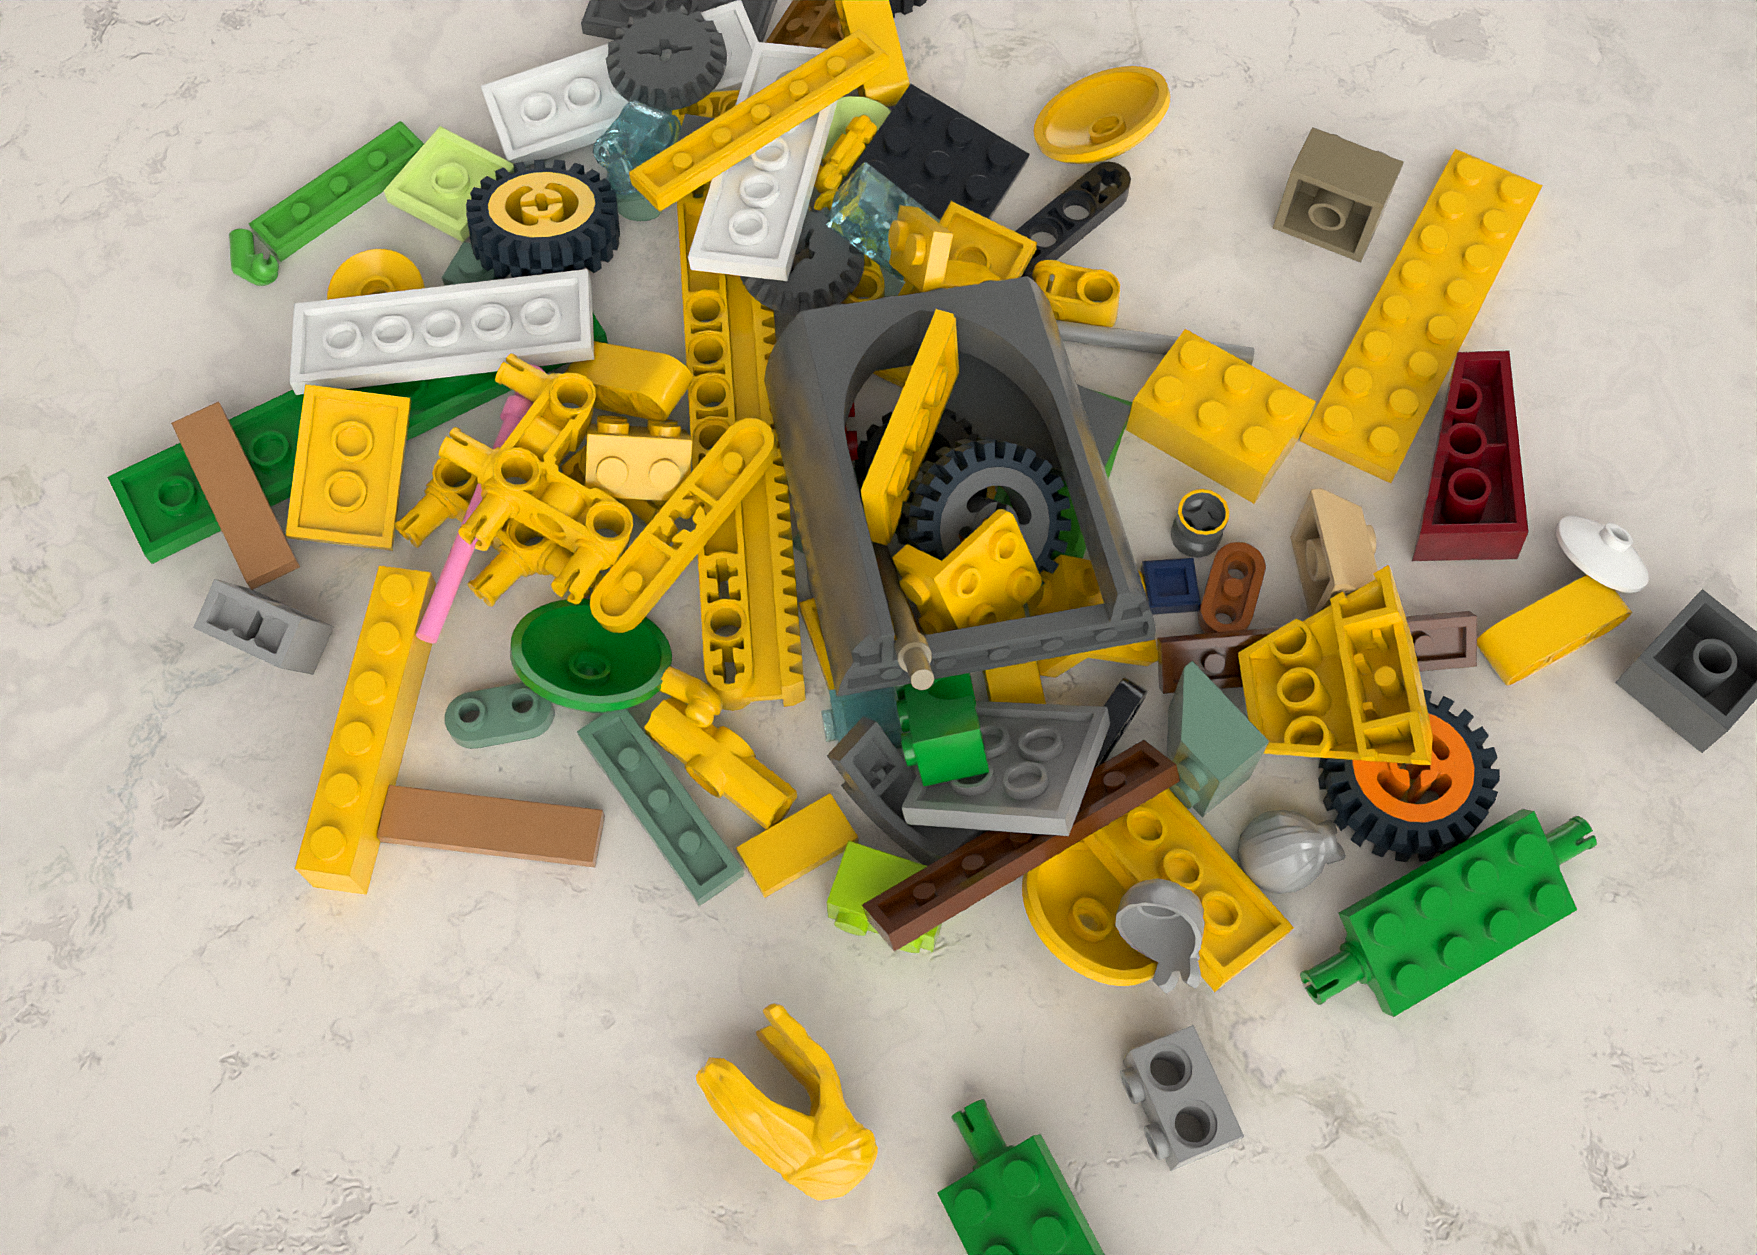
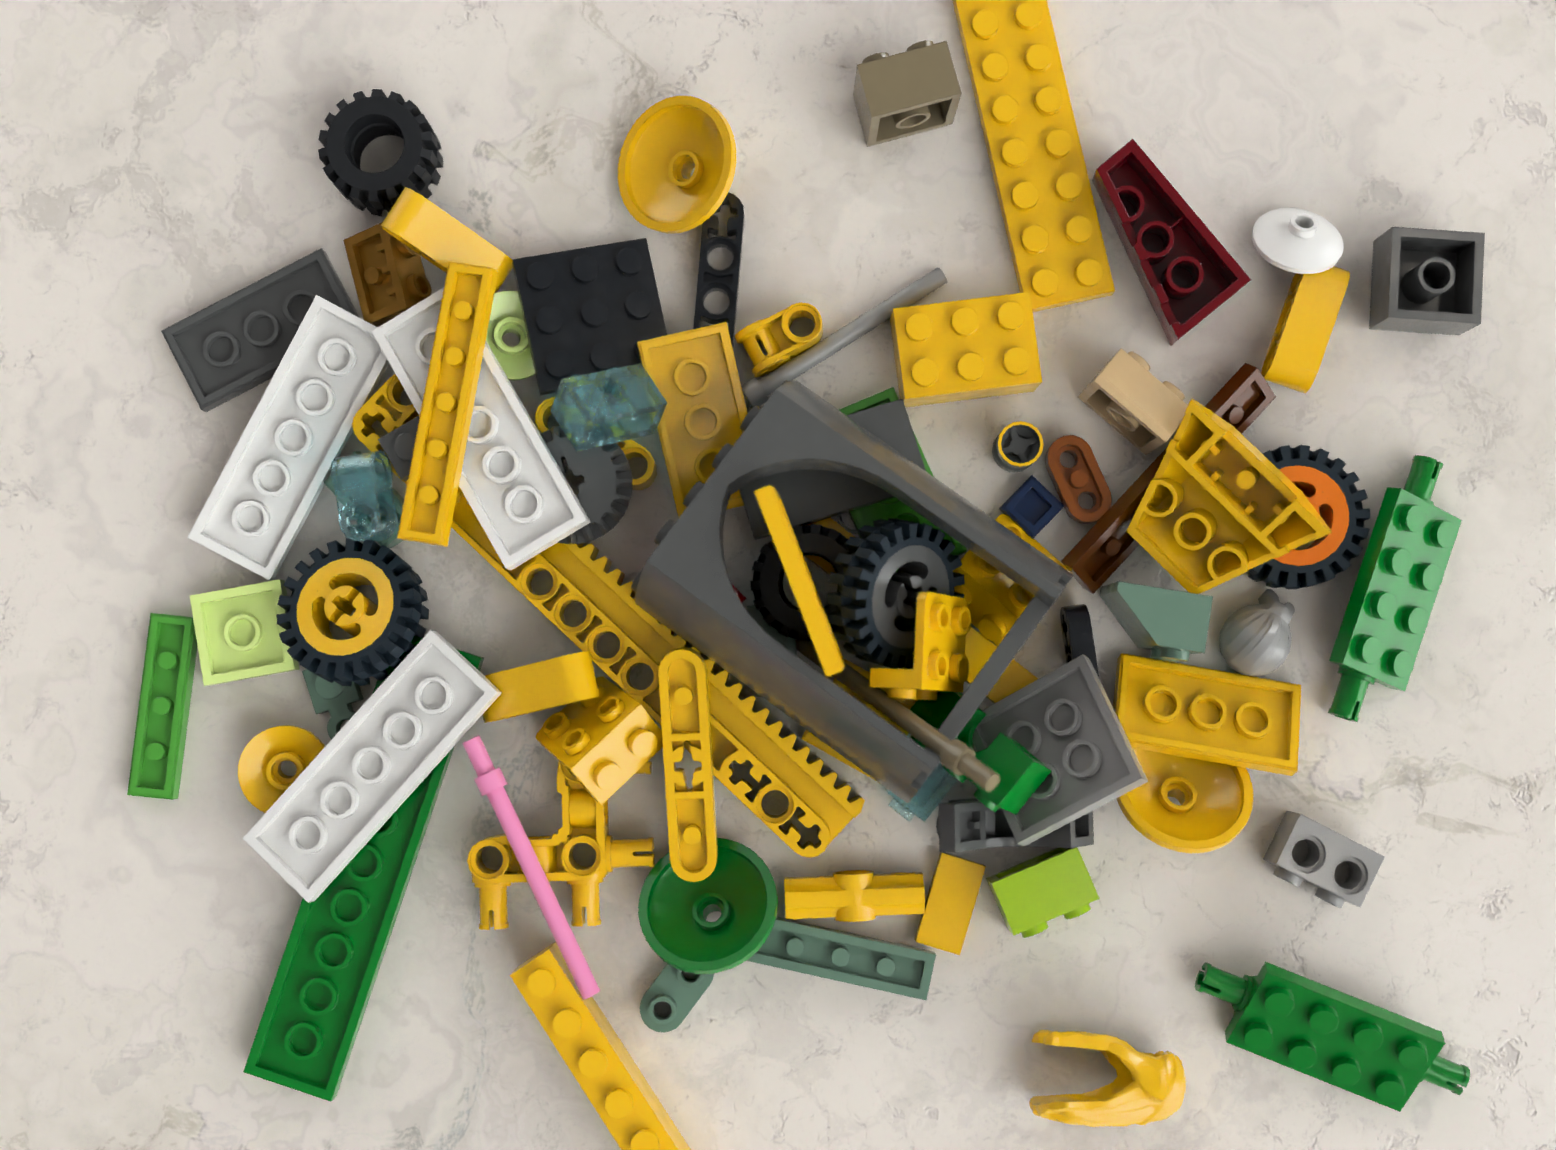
camera: 40 degrees left, 20 degrees up
medium nougat tile [171,401,300,590] -> none
light grey brick [193,579,334,675] -> none
bright green arm [229,229,279,286] -> none
yellow plate [285,384,411,551] -> none
medium nougat tile [377,785,605,868] -> none
yellow pin [438,353,633,604] -> none
dark grey gear [605,5,727,111] -> none
yellow arm [660,666,723,727] -> none
yellow axle [814,115,877,194] -> none
reddish brown plate [862,740,1180,952] -> none
yellow bracket [888,205,1002,293] -> none
light grey piece [1115,878,1205,994] -> none

